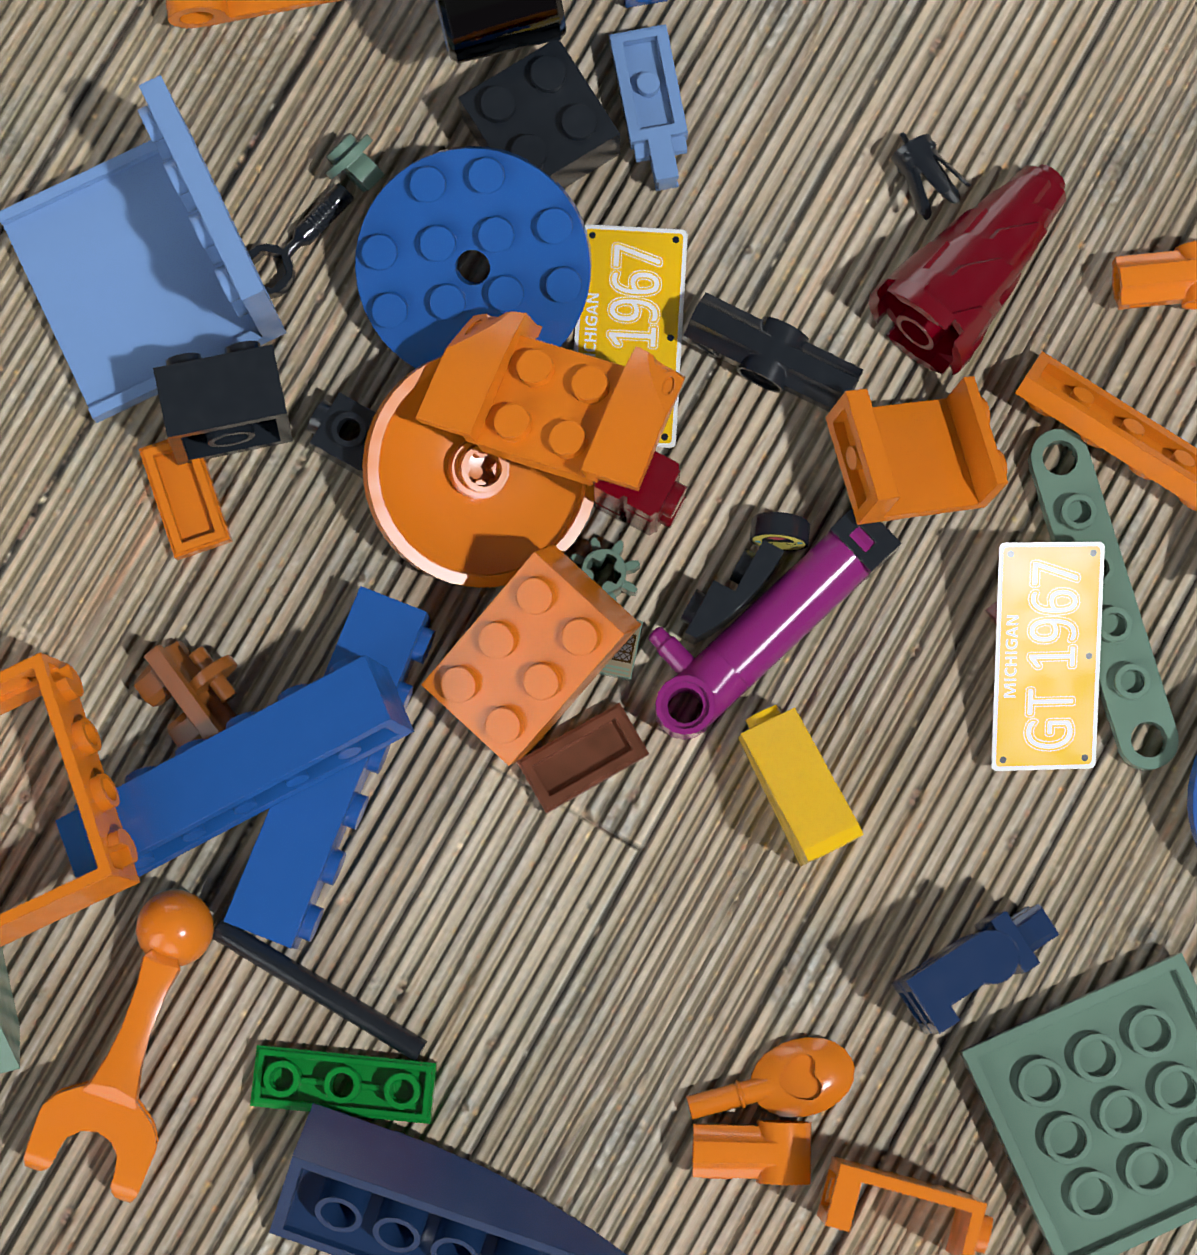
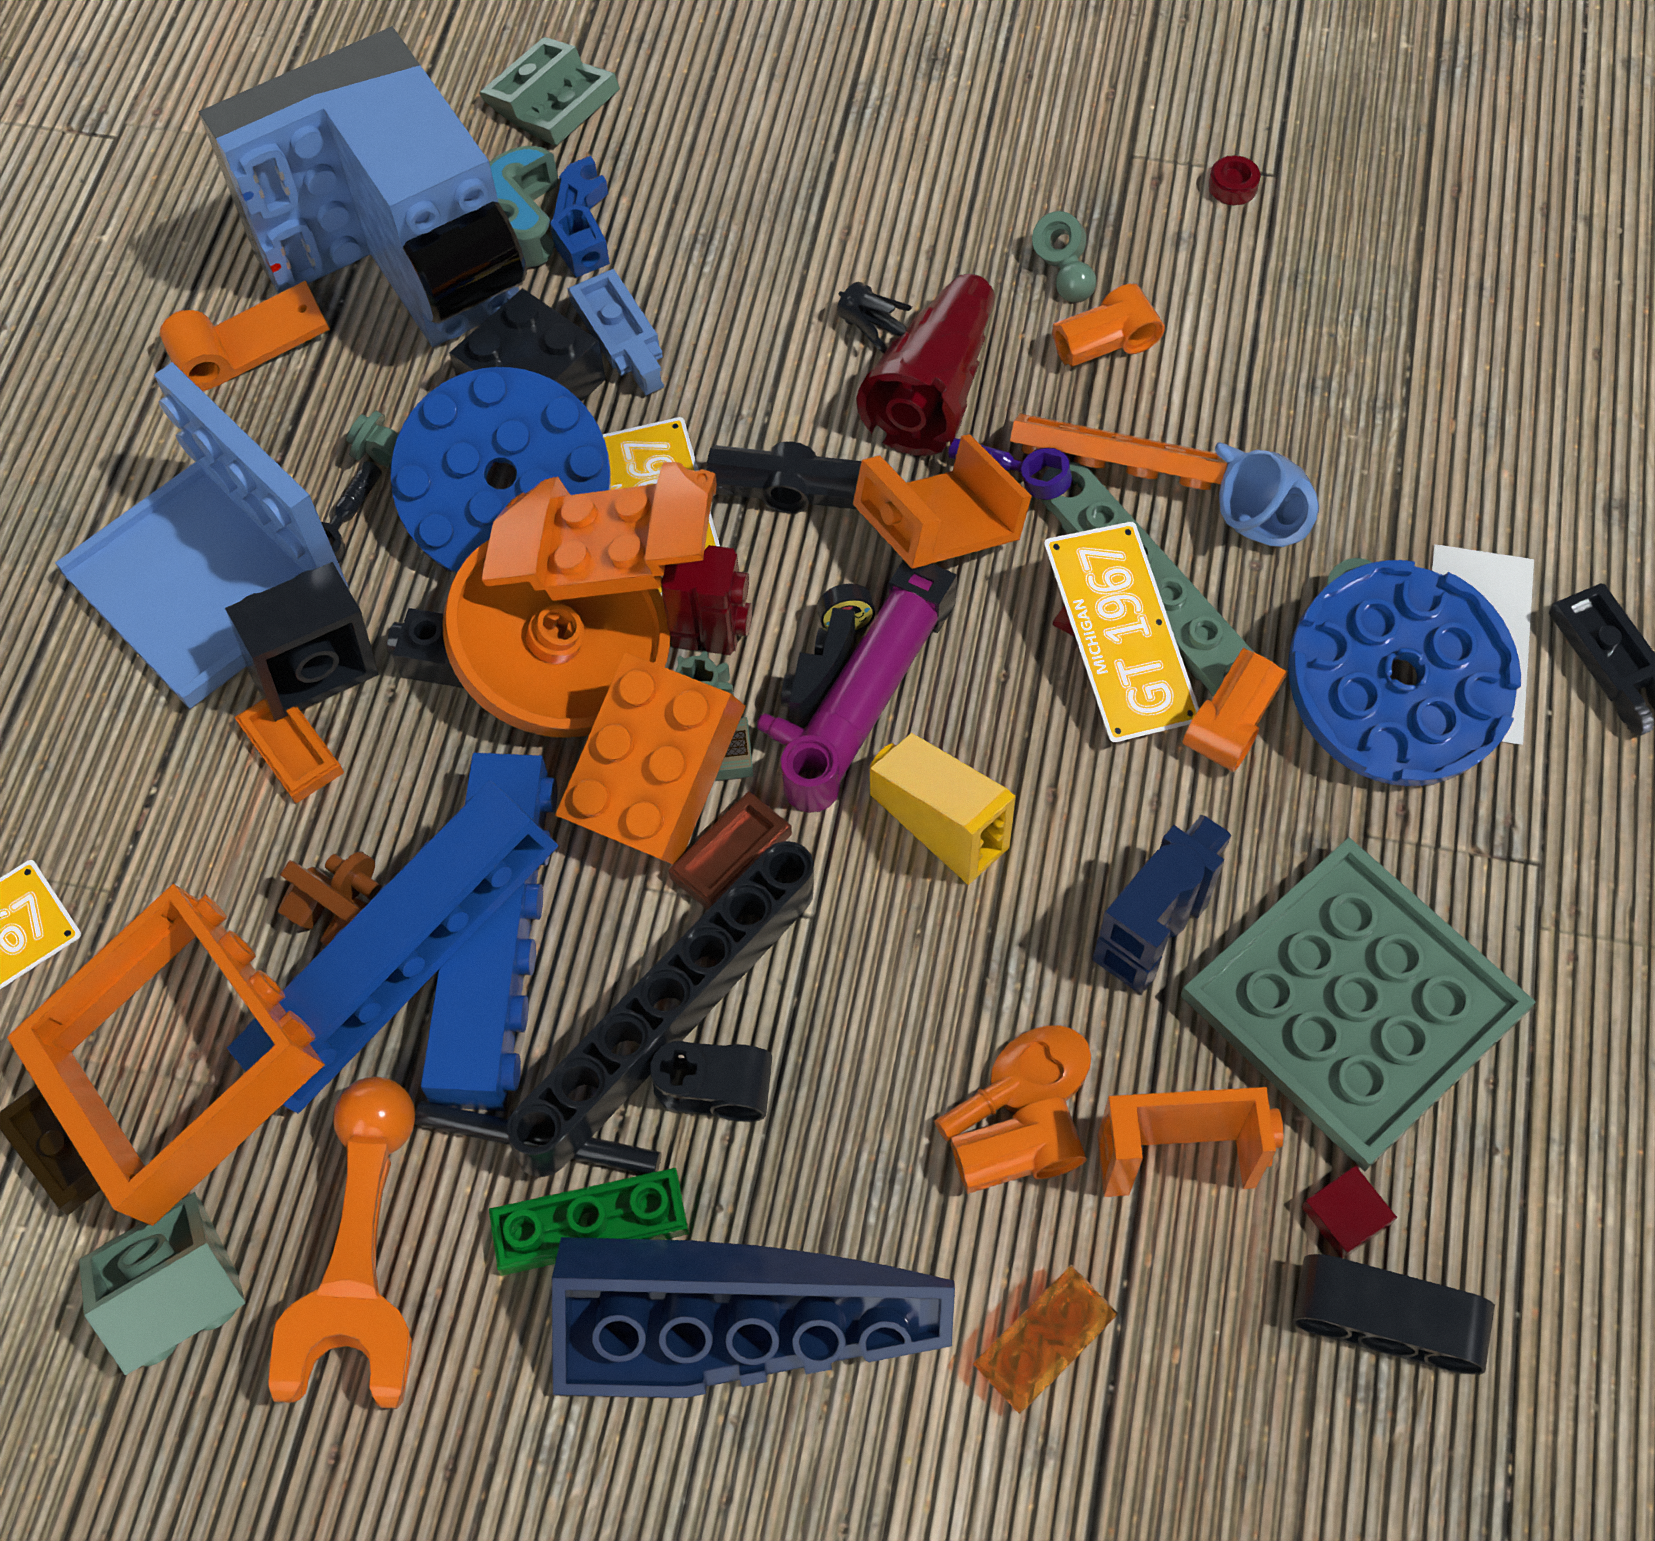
camera: 20 degrees left, 20 degrees down
none -> black beam [506,841,814,1177]
none -> black piece [650,1041,772,1122]
none -> dark purple piece [948,438,1072,500]
none -> sand green plate [1032,211,1096,303]
none -> orange piece [1183,648,1287,772]

